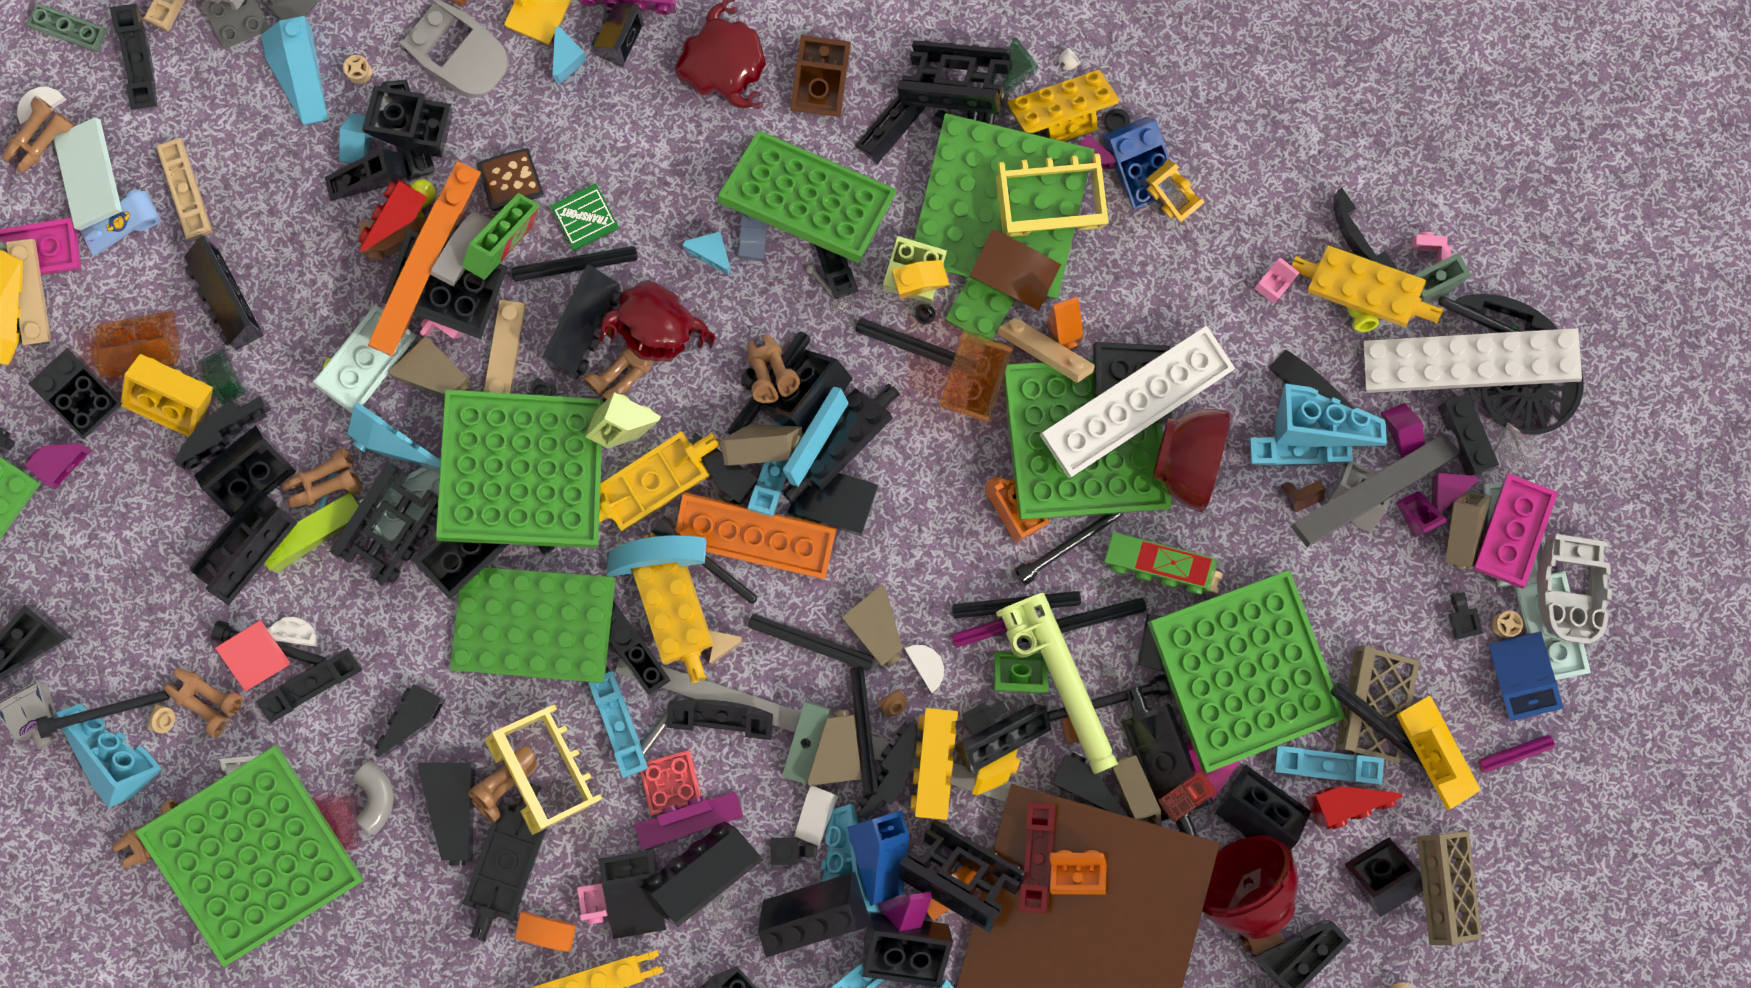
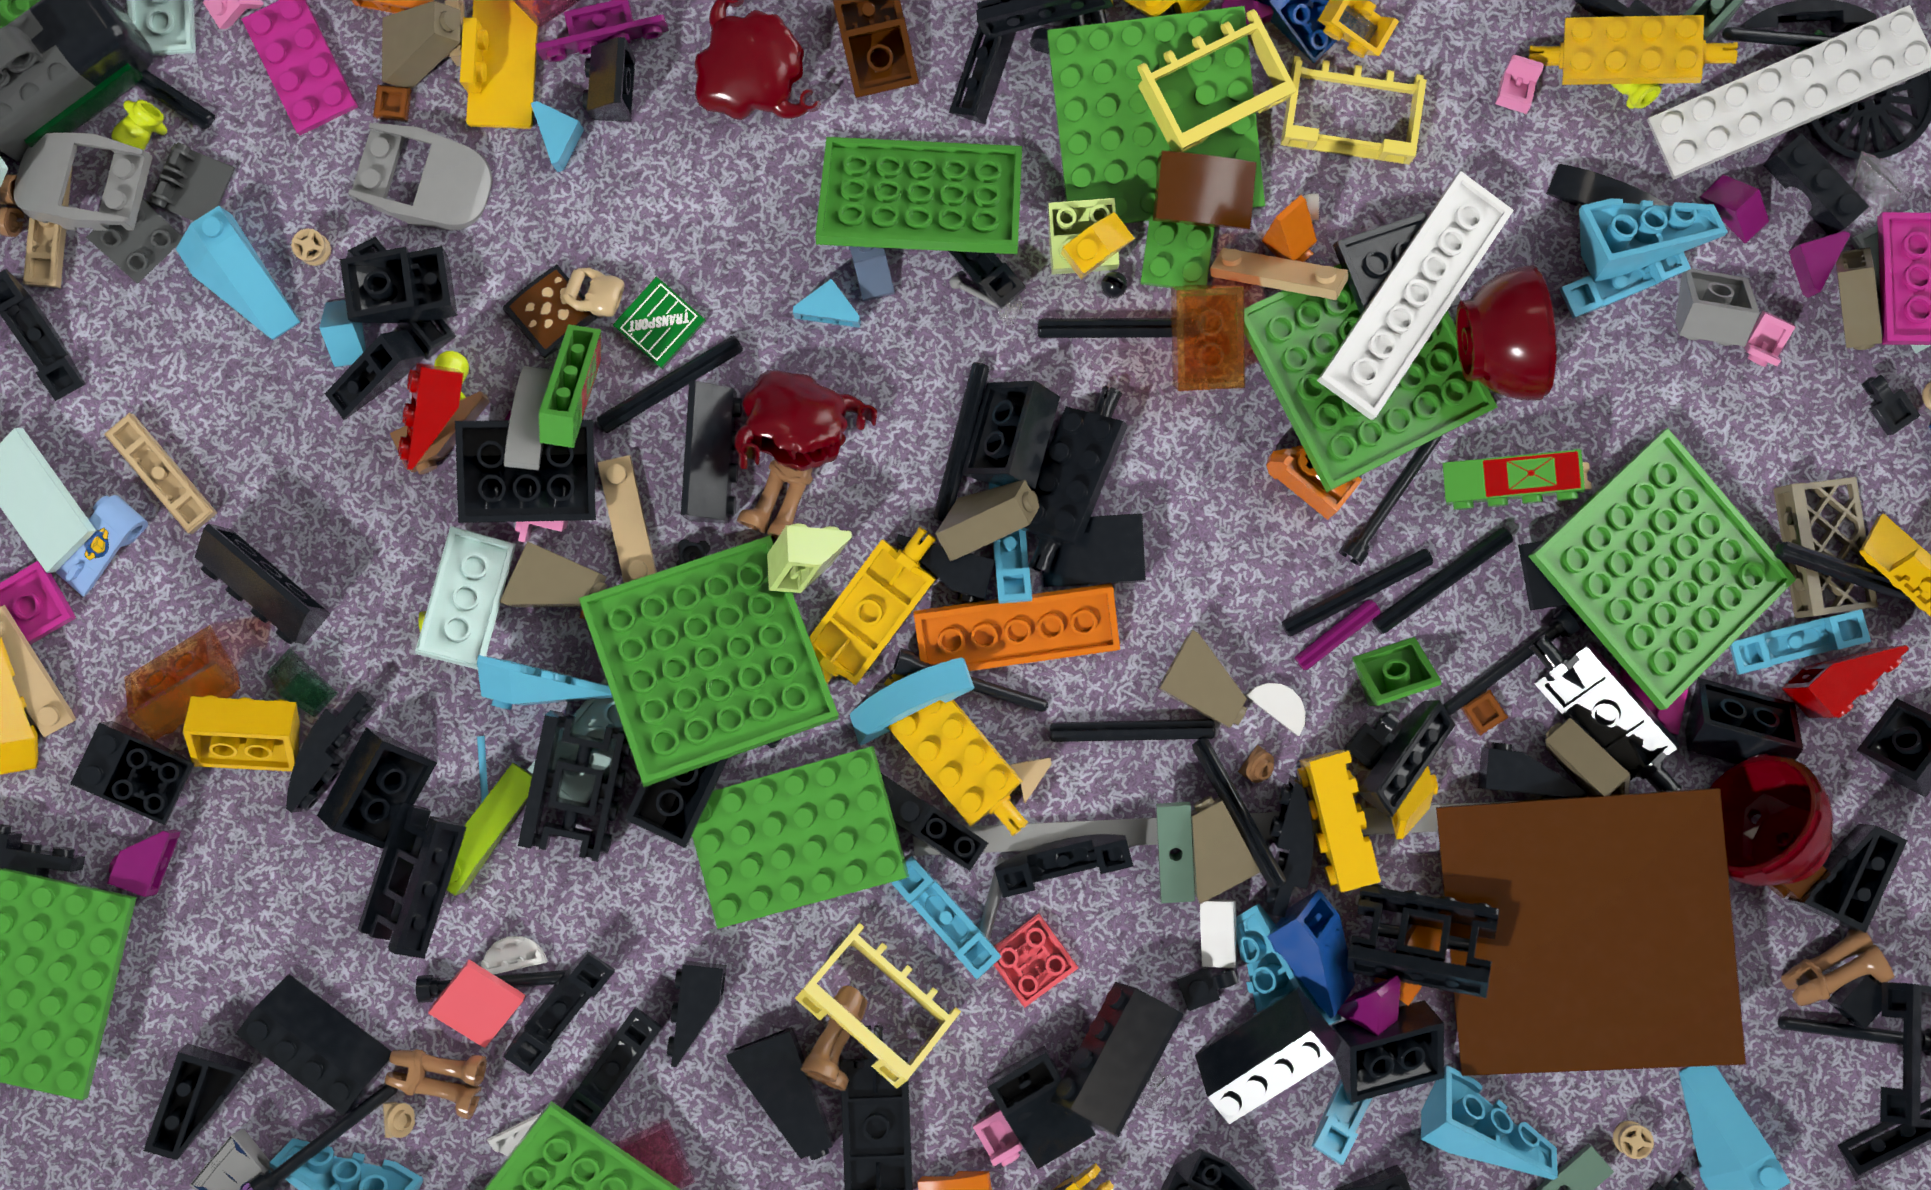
camera: 15 degrees left, 5 degrees up
medium nougat piece [281,447,363,508] -> none
light grey cylinder [353,760,394,836] -> none
orange slope [368,161,481,357] -> none
magenta bracket [635,792,743,850] -> none
black hinge [741,368,758,391] -> none
medium nougat piece [747,334,800,403] -> none
medium azure tile [783,387,848,487] -> none
yellowish green piece [996,593,1118,774] -> none
dark red slope [1019,802,1055,914] -> none
orange bracket [1049,850,1107,895] -> none
clear red tile [1158,770,1218,823] -> none
reddish brown tile [1281,480,1325,513] -> none
dark grey tile [1291,434,1460,548] -> none
magenta slope [1395,491,1447,538] -> none
none -> black slope [236,974,392,1116]
none -> black slope [562,1007,663,1128]
none -> tan piece [563,268,625,317]
none -> light yellow hinge [1280,56,1427,165]
none -> white hinge [1303,193,1319,220]
none -> bright pink bracket [1743,311,1795,367]

